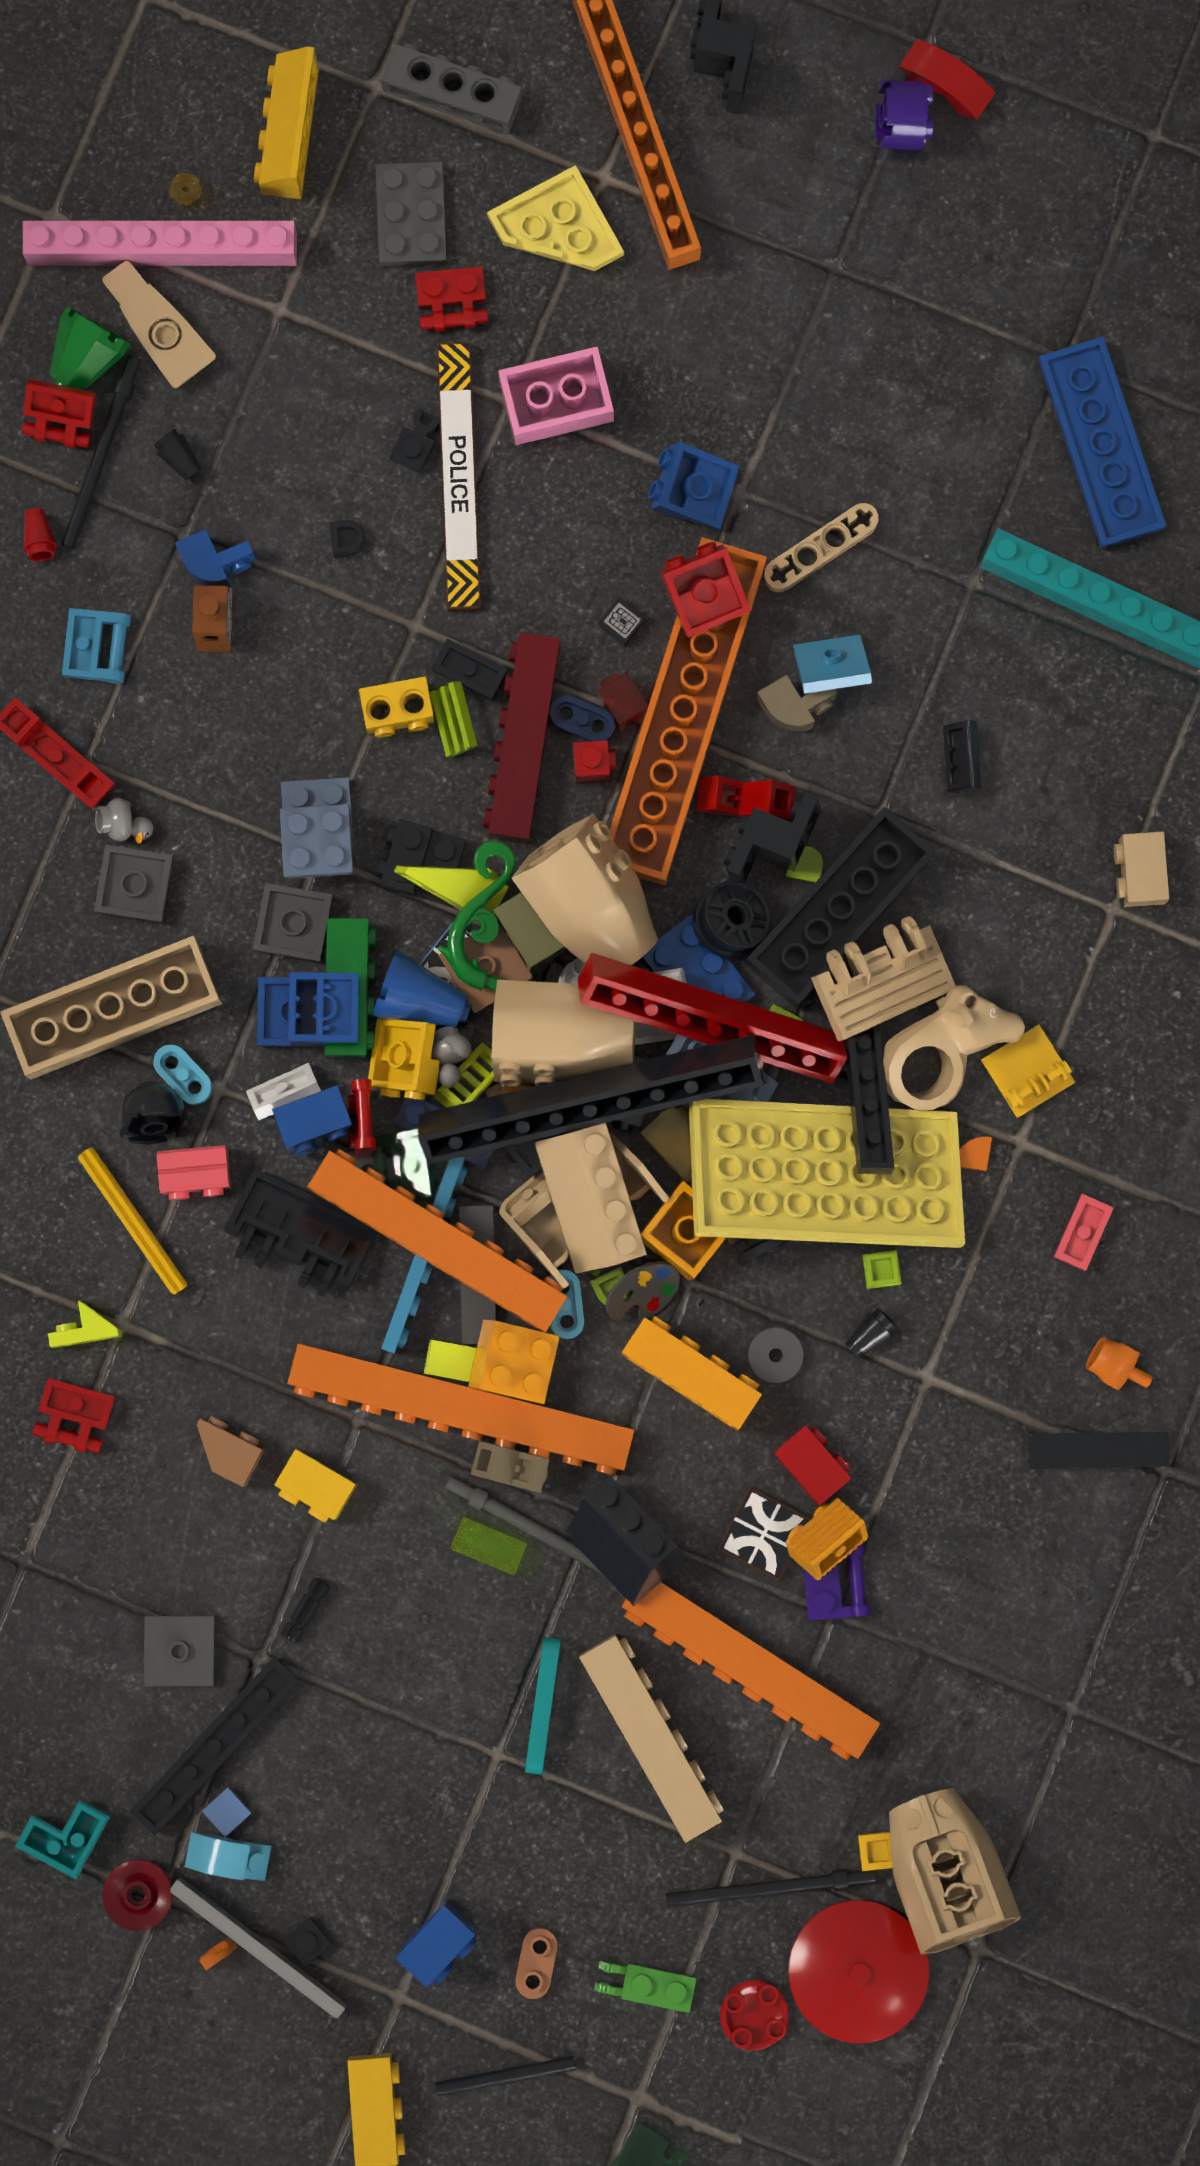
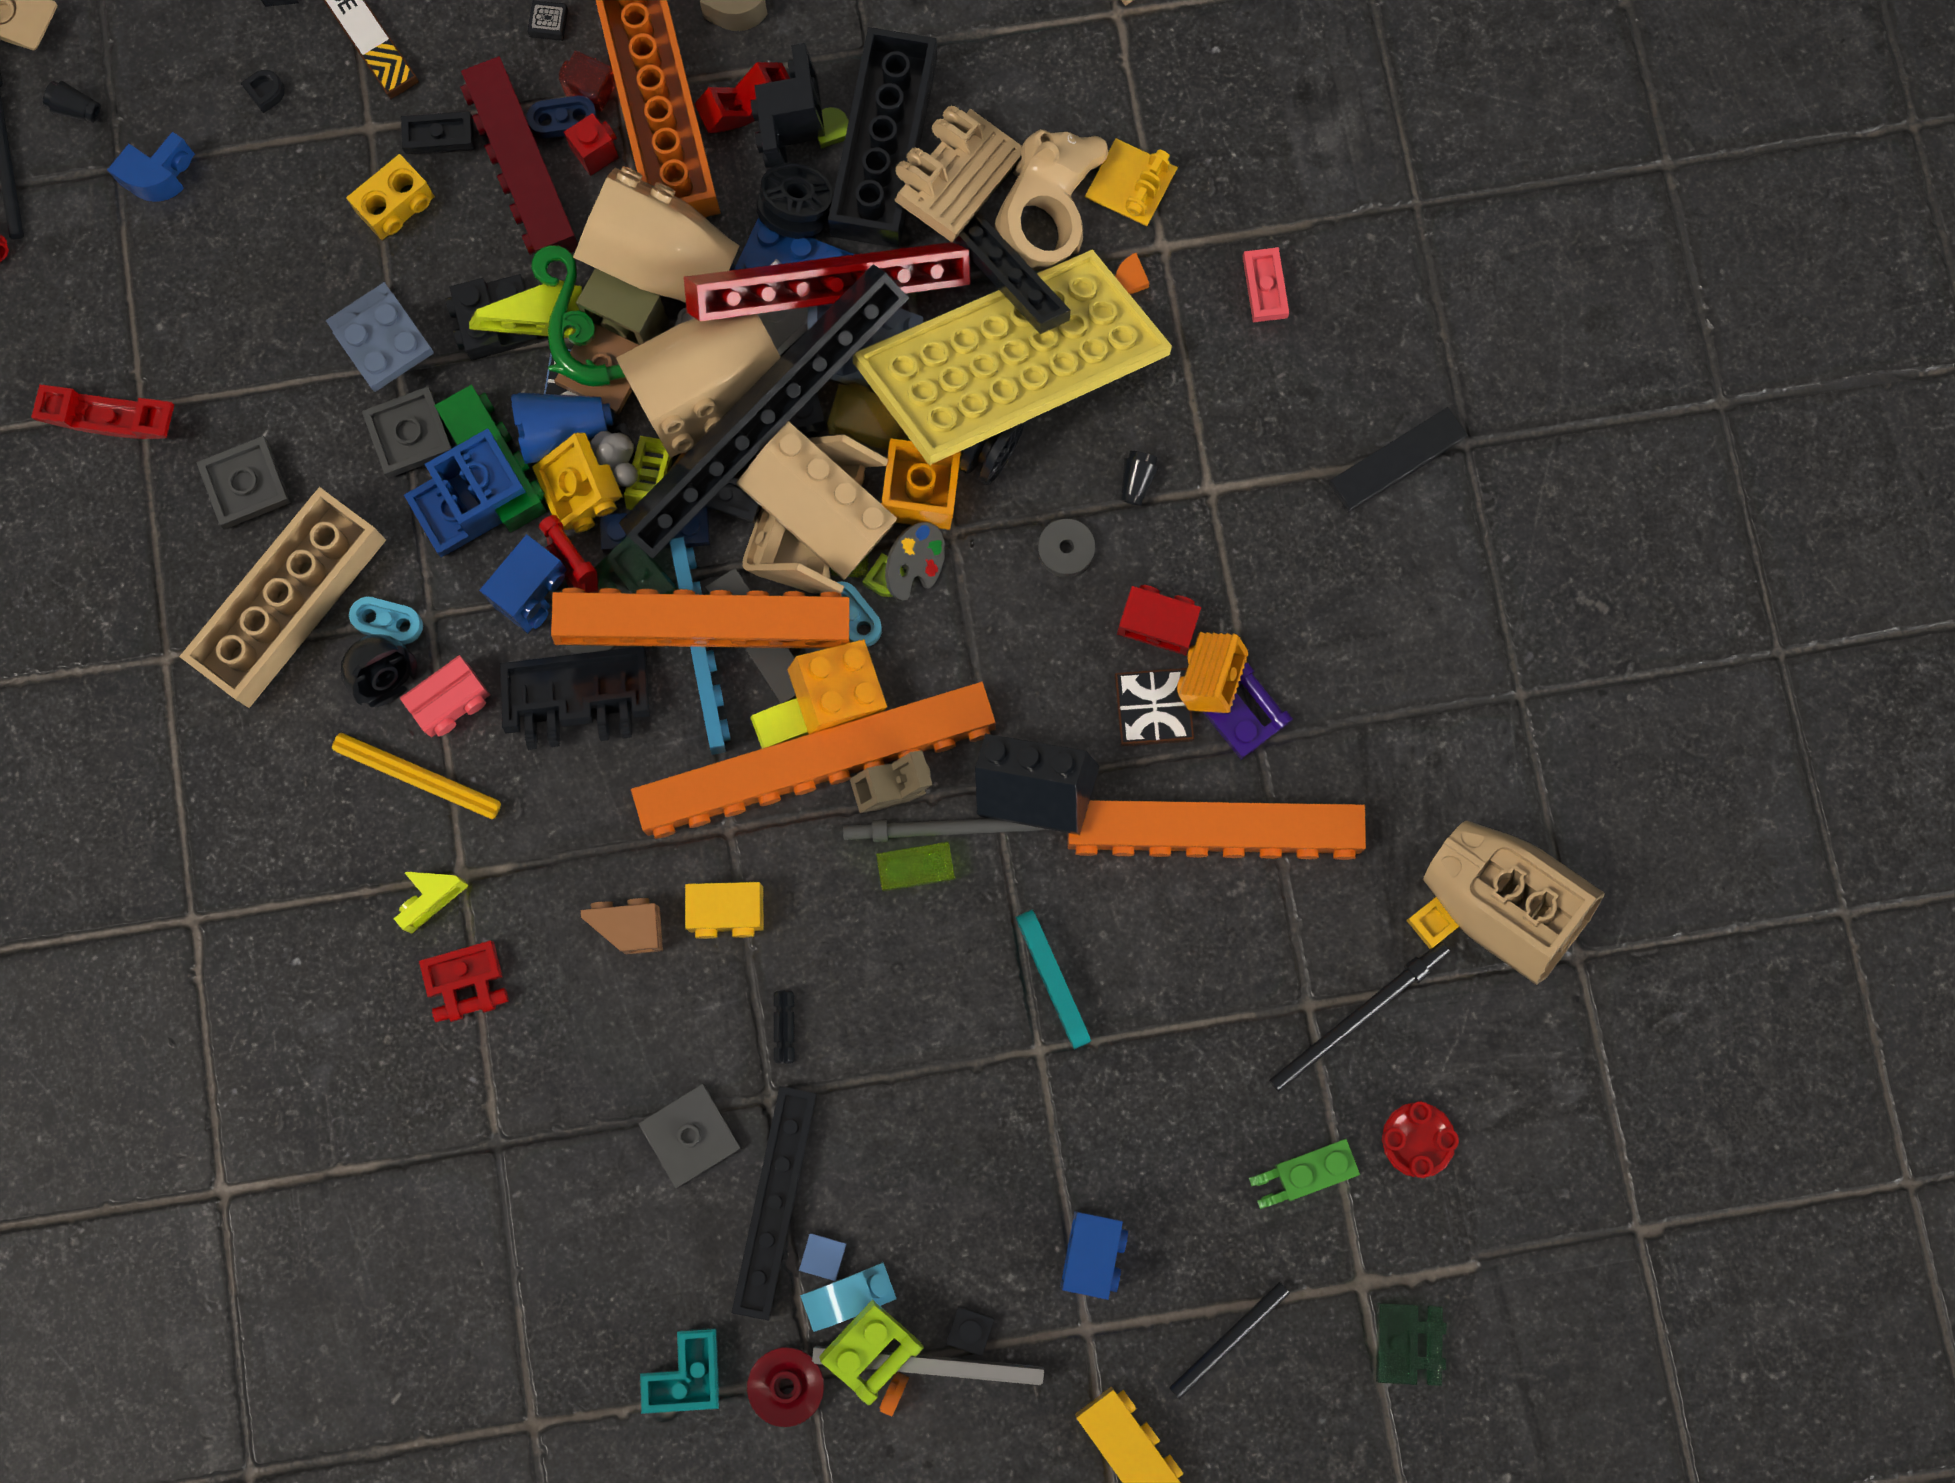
camera: 30 degrees left, 5 degrees down
dark azure plate [62,608,131,684] -> none
light grey animal [95,798,153,844] -> none
dark orange torso [192,585,233,653] -> none
white plate [246,1063,321,1121] -> none
lime tile [429,681,478,757] -> none
nougat plate [515,1927,558,1999] -> none
tan brick [579,1634,724,1843] -> none
light orange brick [621,1316,762,1431] -> none
red dish [788,1899,929,2043] -> none
lime tile [862,1250,902,1289] -> none
orange piece [1086,1337,1153,1390] -> none
none -> lime plate [819,1299,924,1405]

